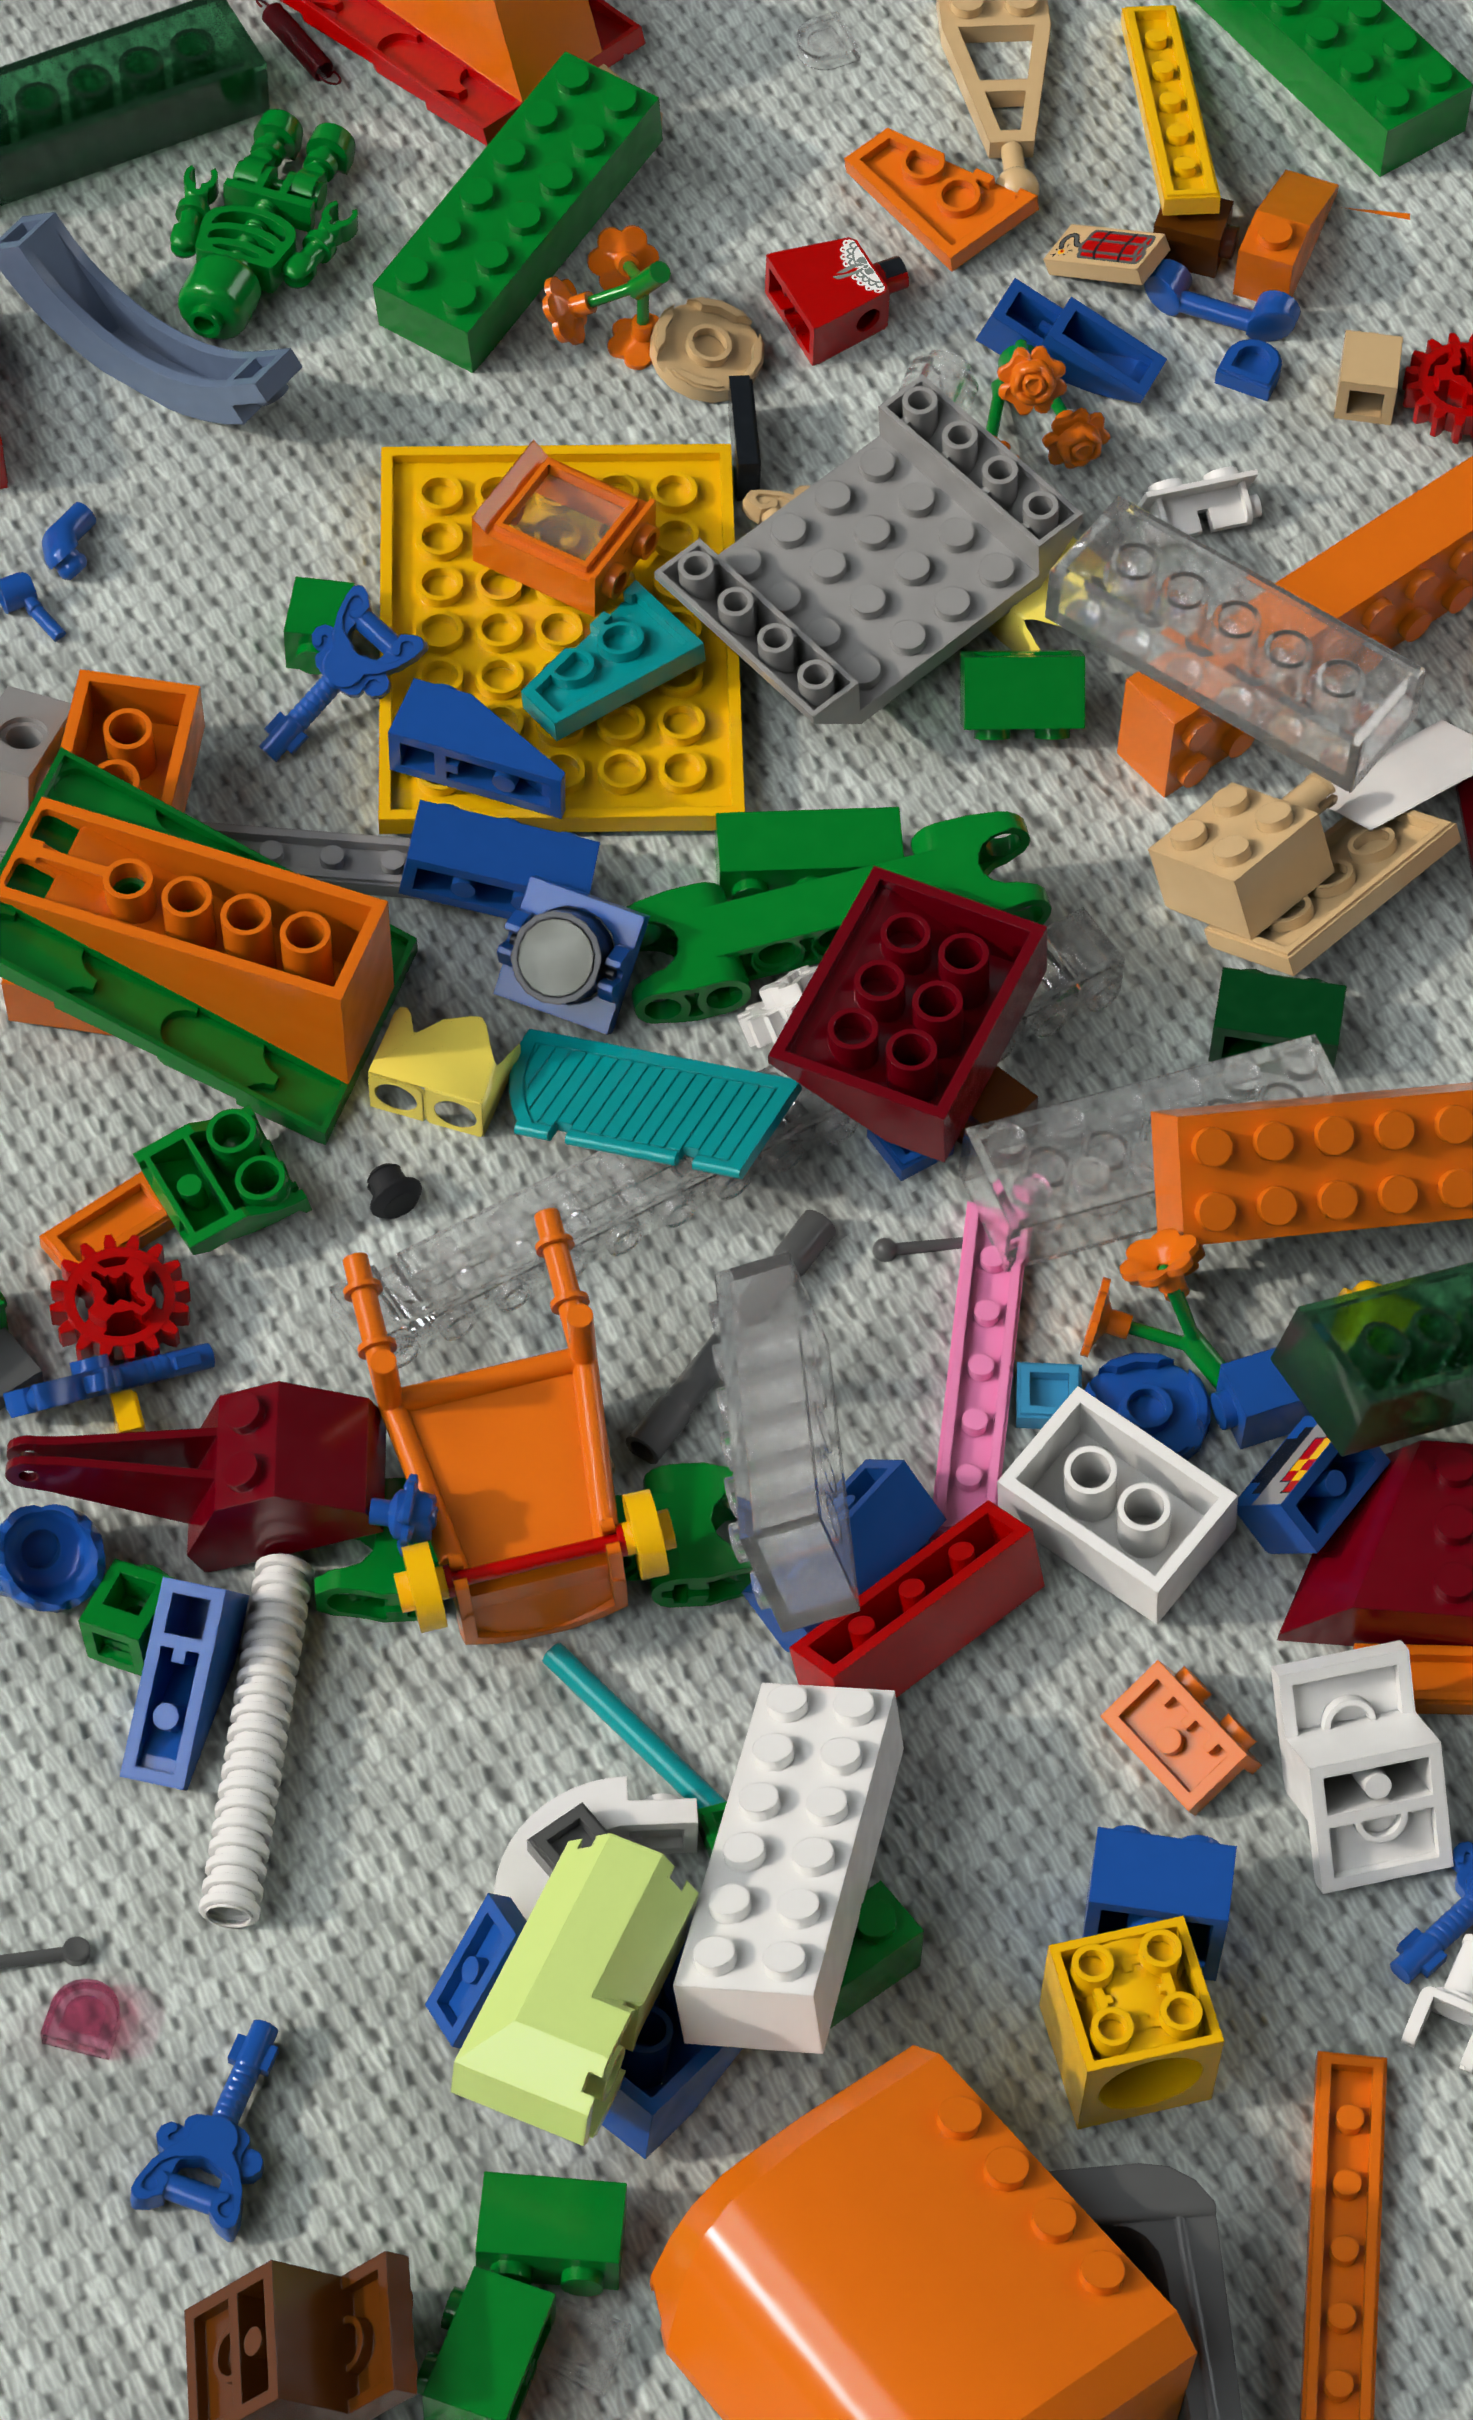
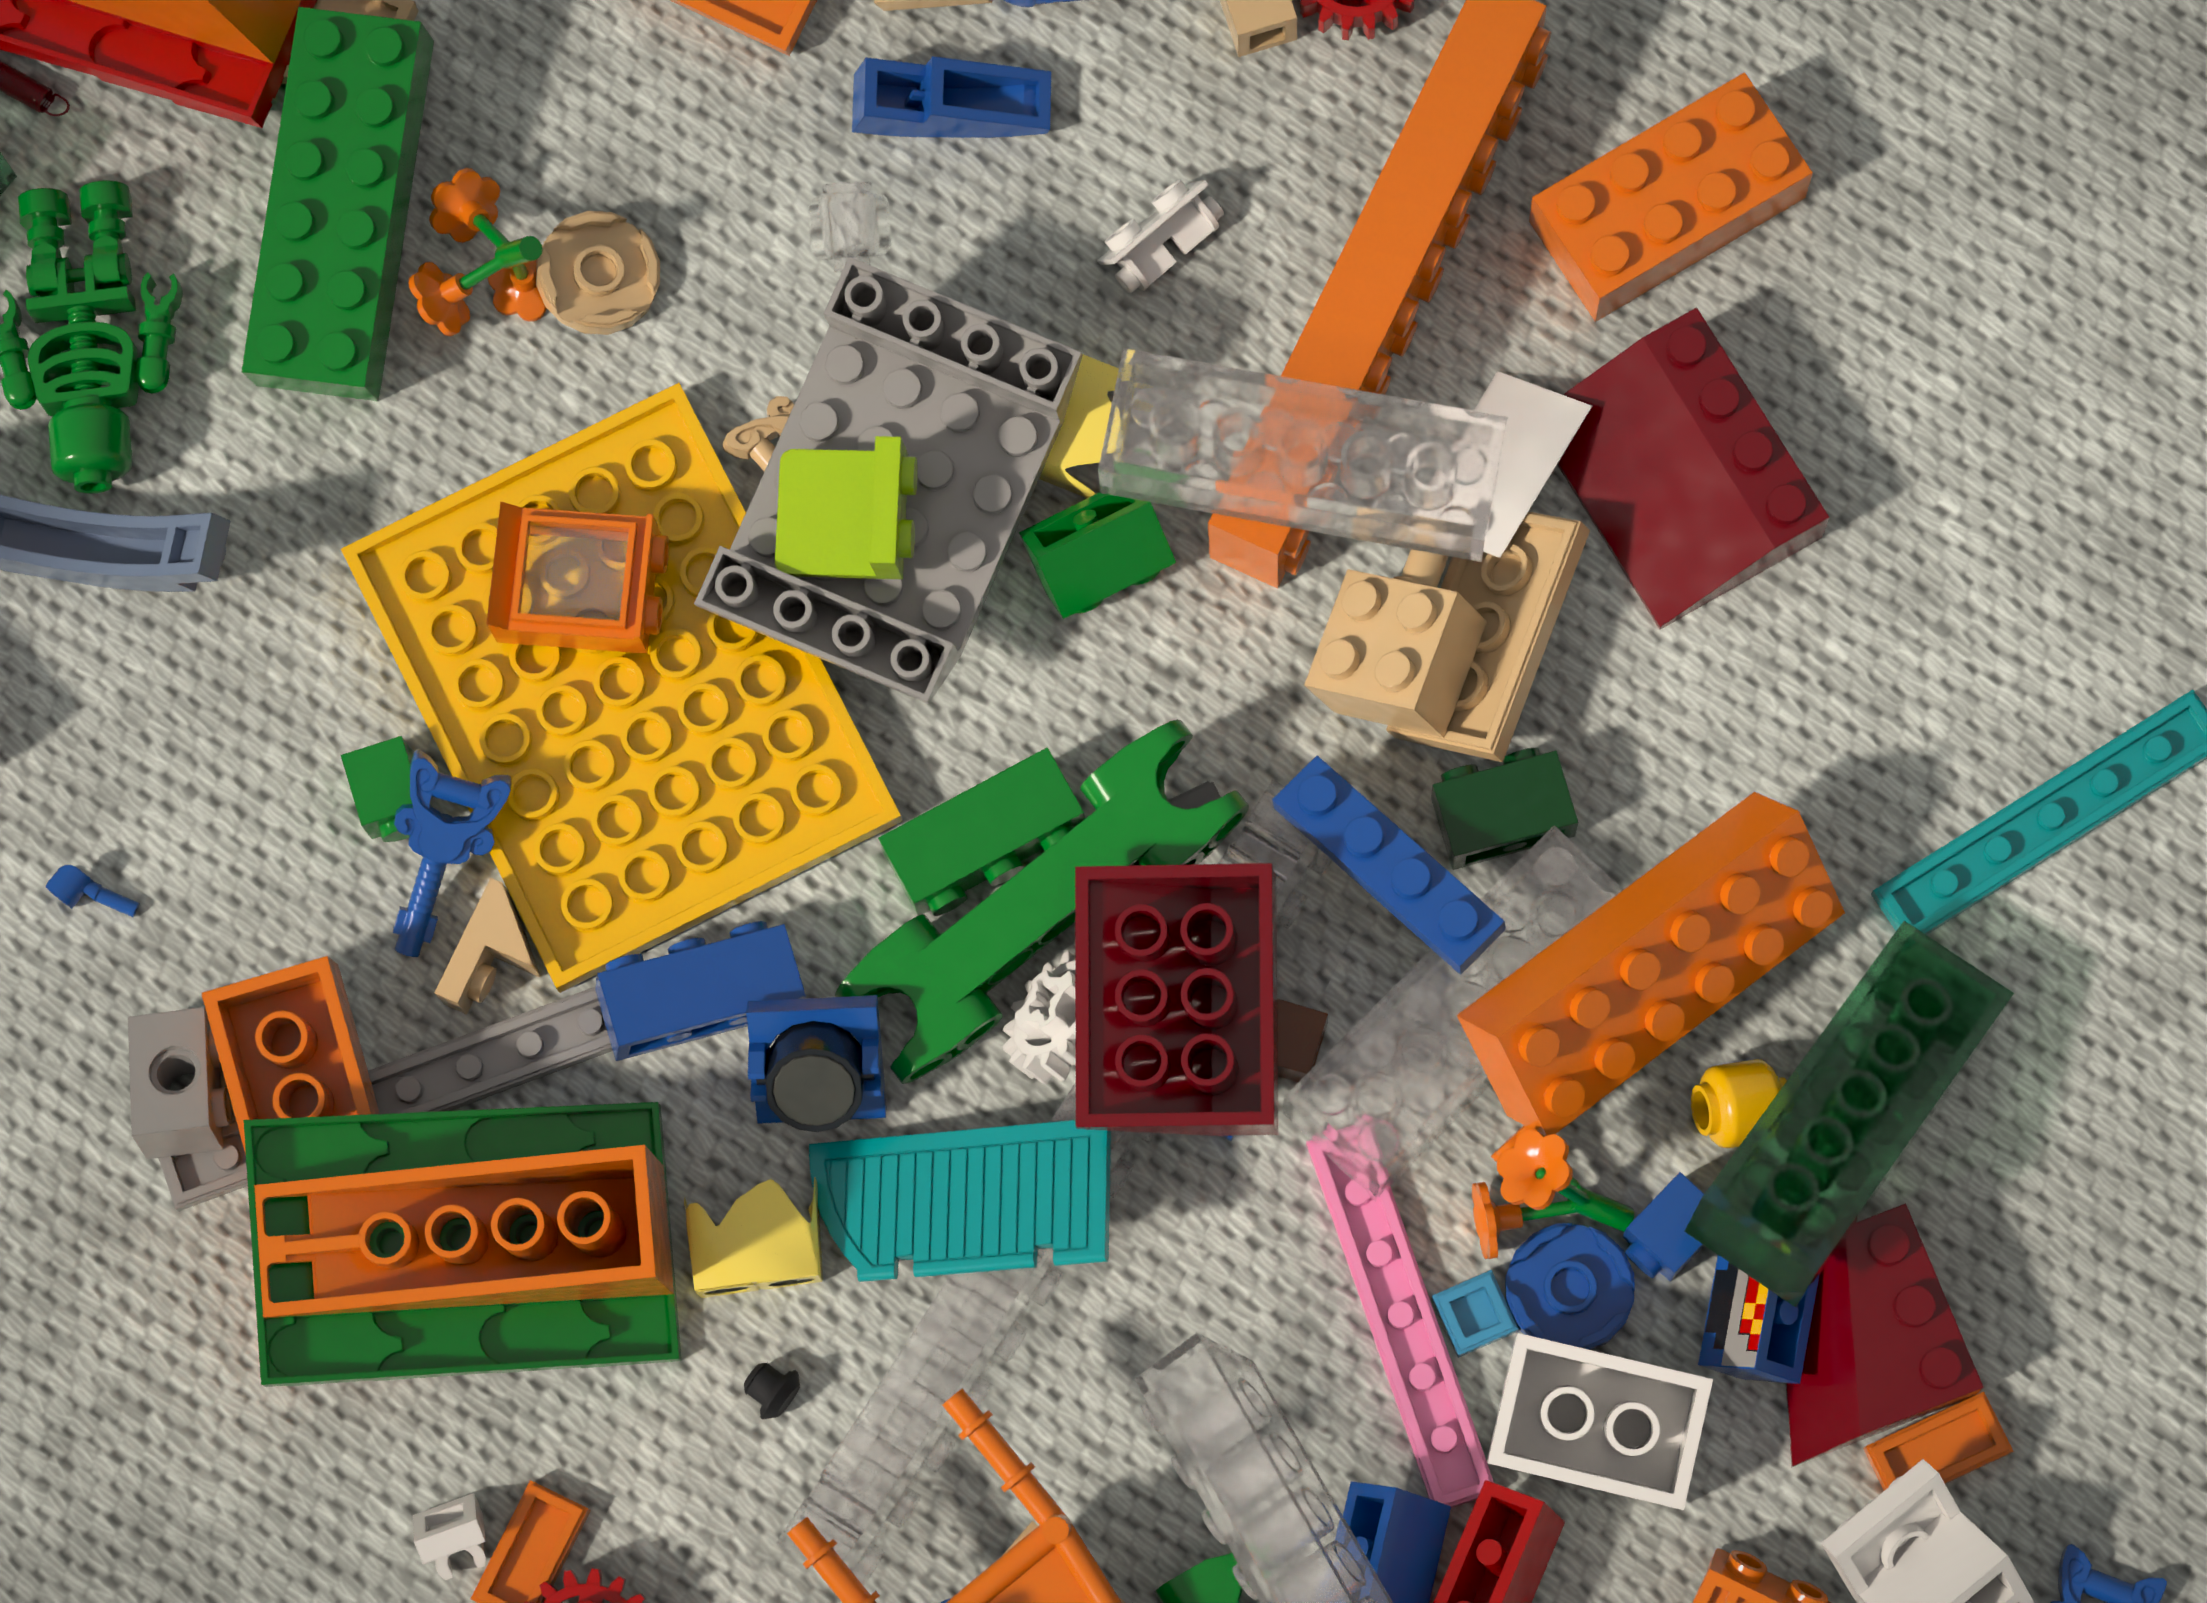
camera: 15 degrees left, 20 degrees up
blue arm [42,502,96,580] -> none
green slope [133,1105,312,1255] -> none
blue slope [388,678,565,819] -> none
teal wing [521,580,706,741] -> none
dark grey piece [626,1210,836,1464] -> none
black tile [728,375,761,501] -> none
red torso [765,237,909,366] -> none
dark grey hinge [872,1237,963,1262] -> none
orange plant [986,339,1111,469] -> none
blue tile [1215,339,1282,402] -> none
none -> white tile [412,1493,486,1580]
none -> tan slope [434,878,541,1015]
none -> lime bracket [775,436,918,579]
none -> blue plate [1272,755,1506,975]

